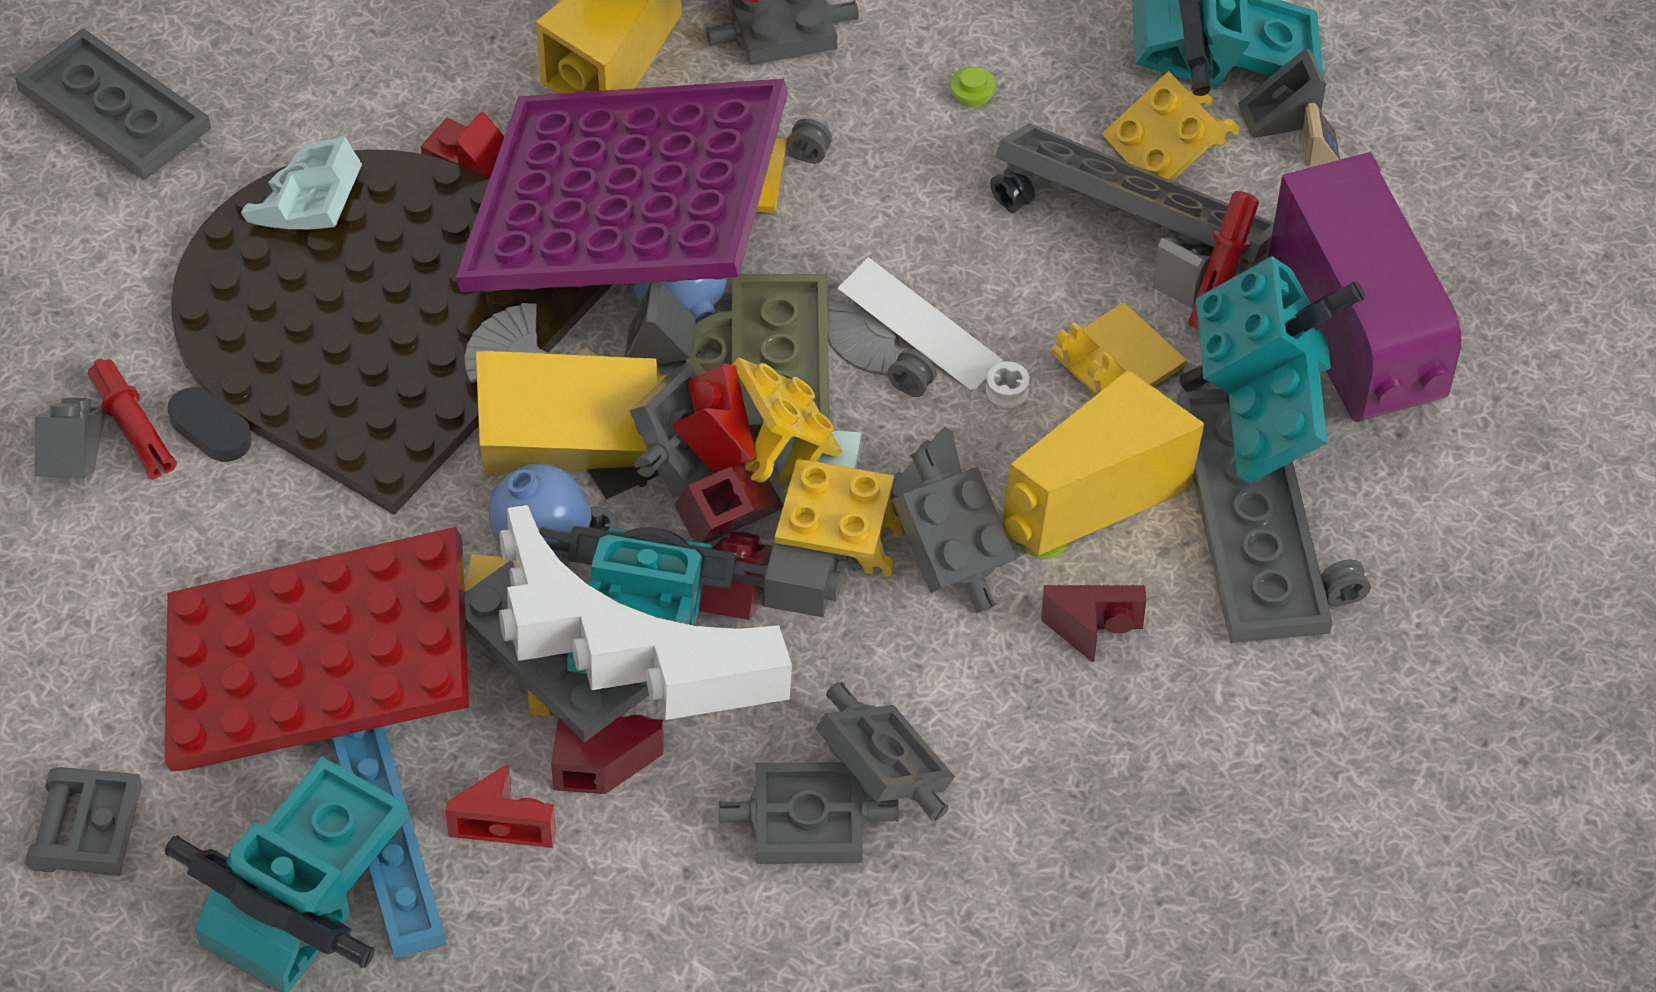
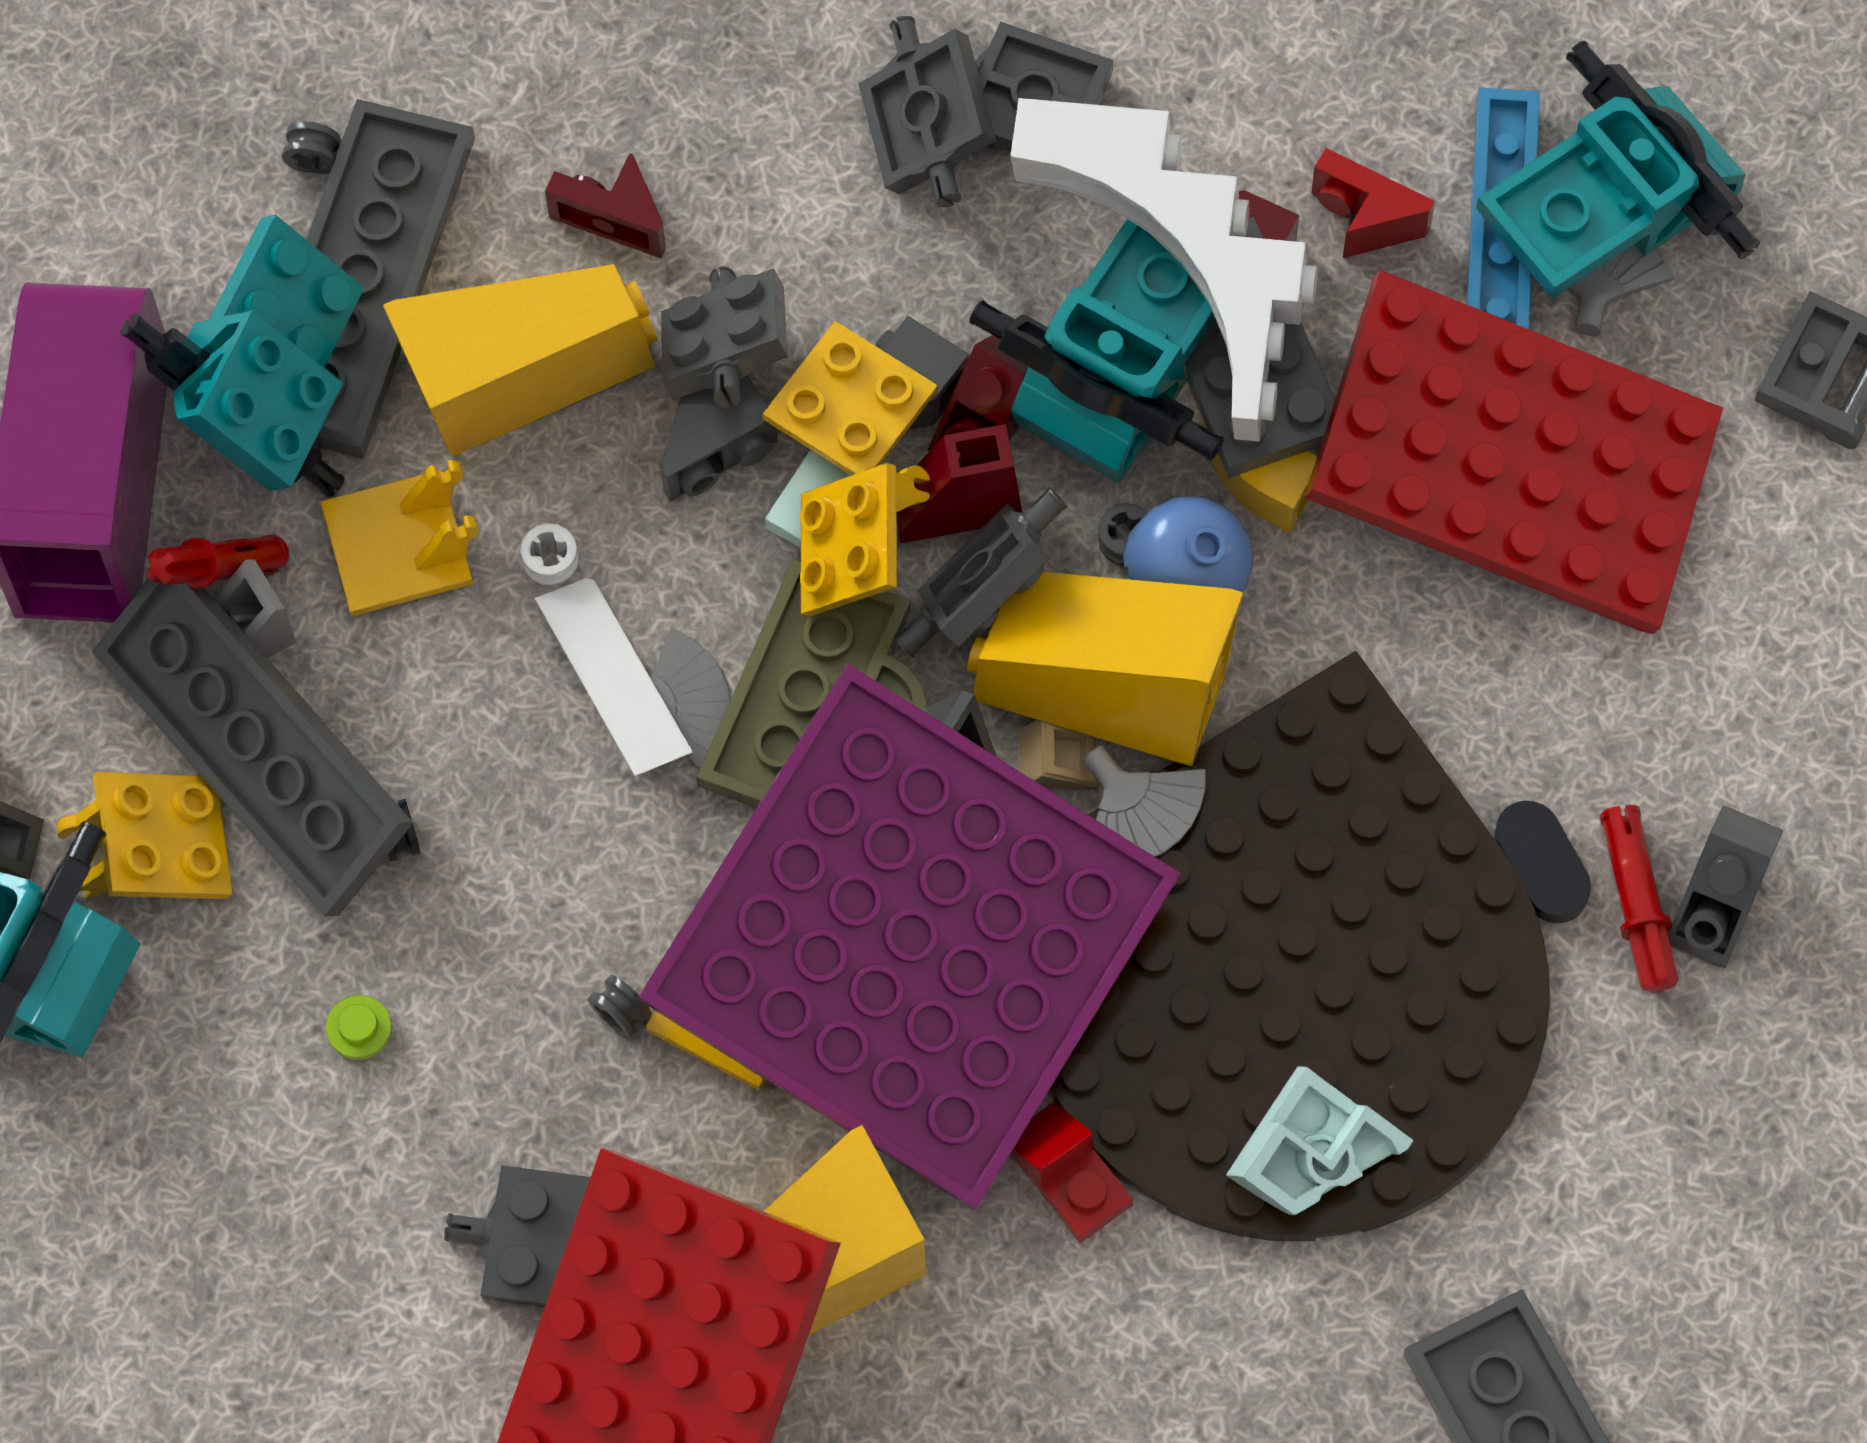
camera: 155 degrees left, 15 degrees up
red slope [672,364,757,474] -> none
dark grey bush [887,349,937,397] -> none

